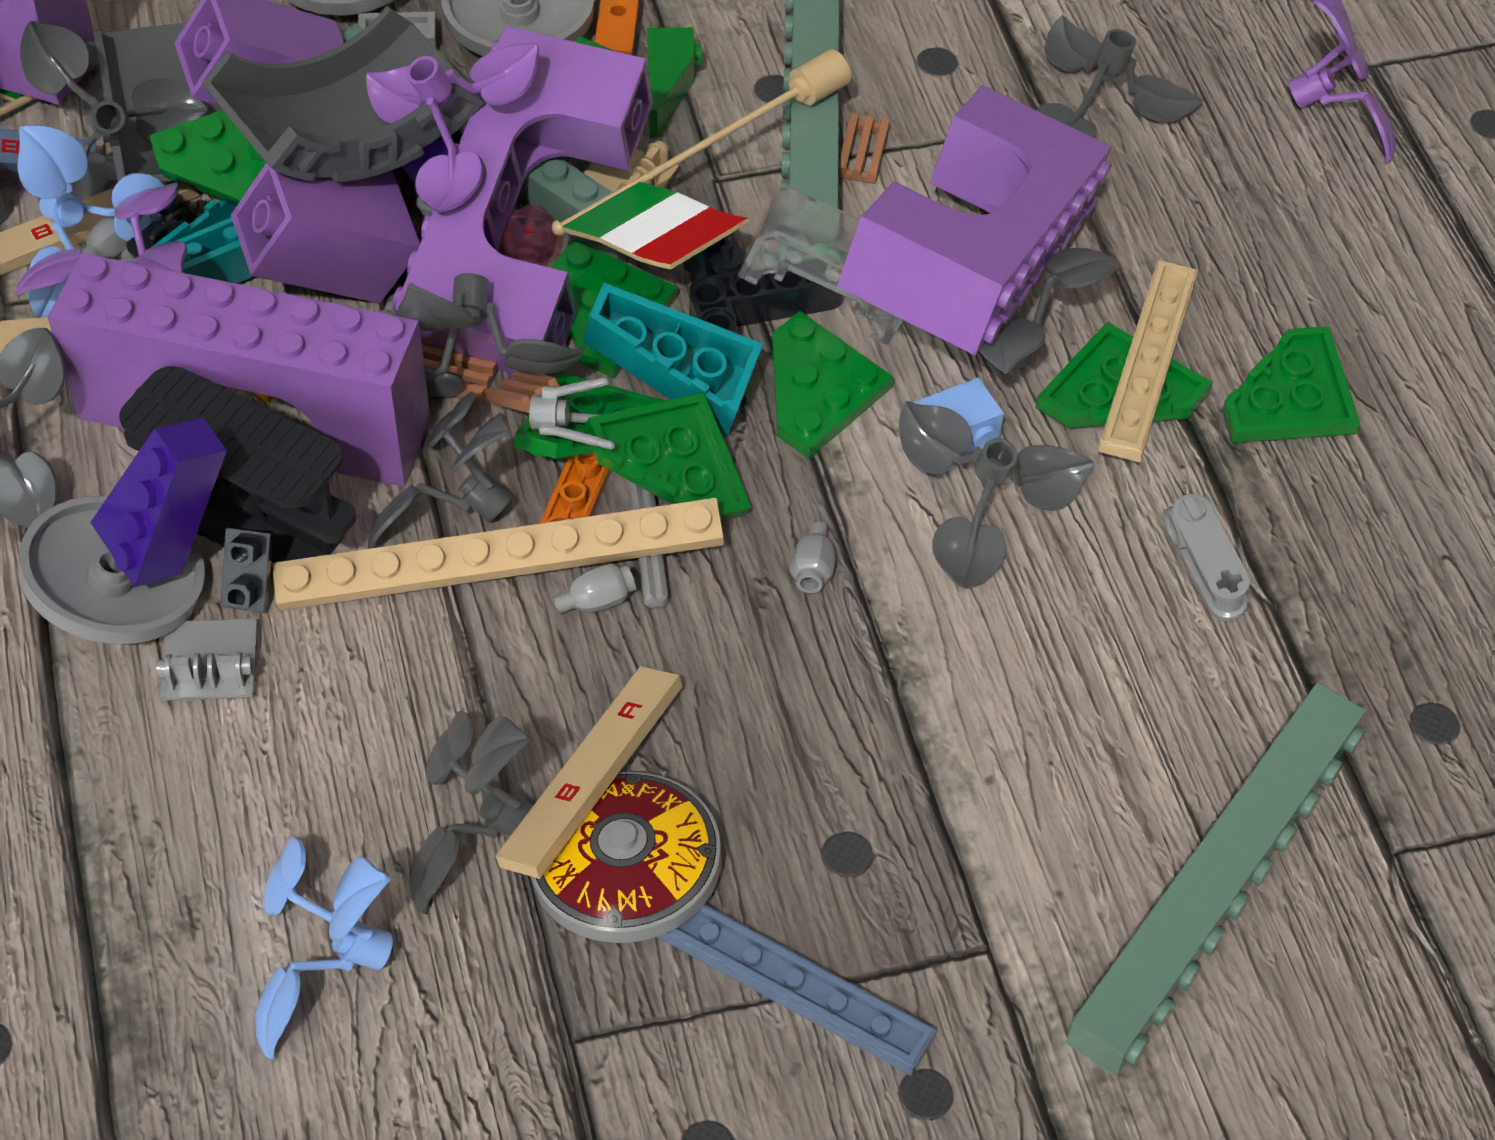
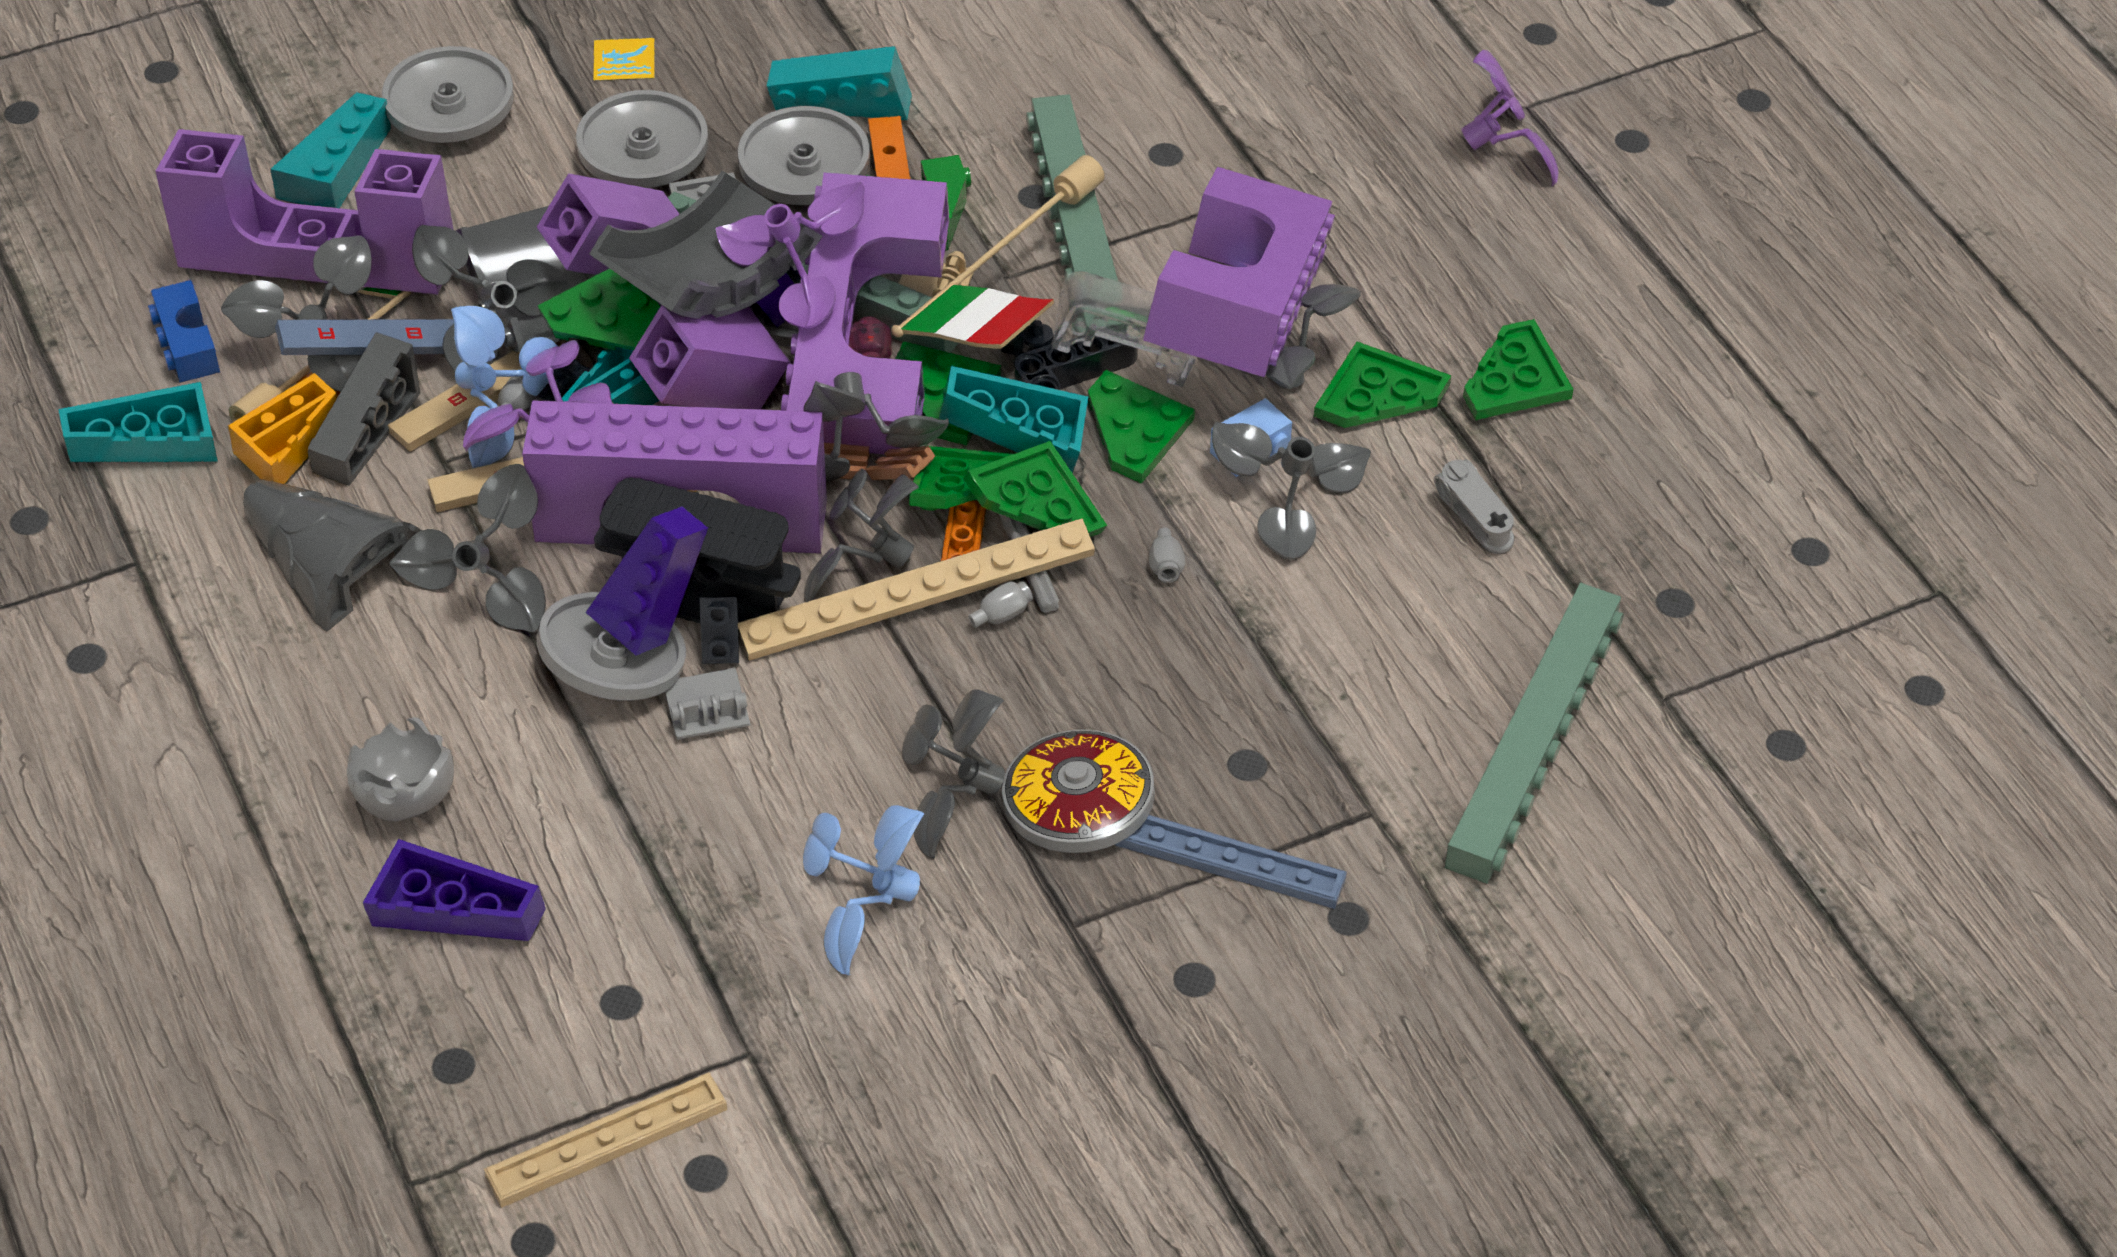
camera: 10 degrees left, 5 degrees down
tan tile [495,666,683,879] -> none
light grey plant [529,377,615,450] -> none
nougat tile [838,113,890,184] -> none
dark grey plant [1036,15,1203,138] -> none
tan tile [1098,260,1198,463] -> none

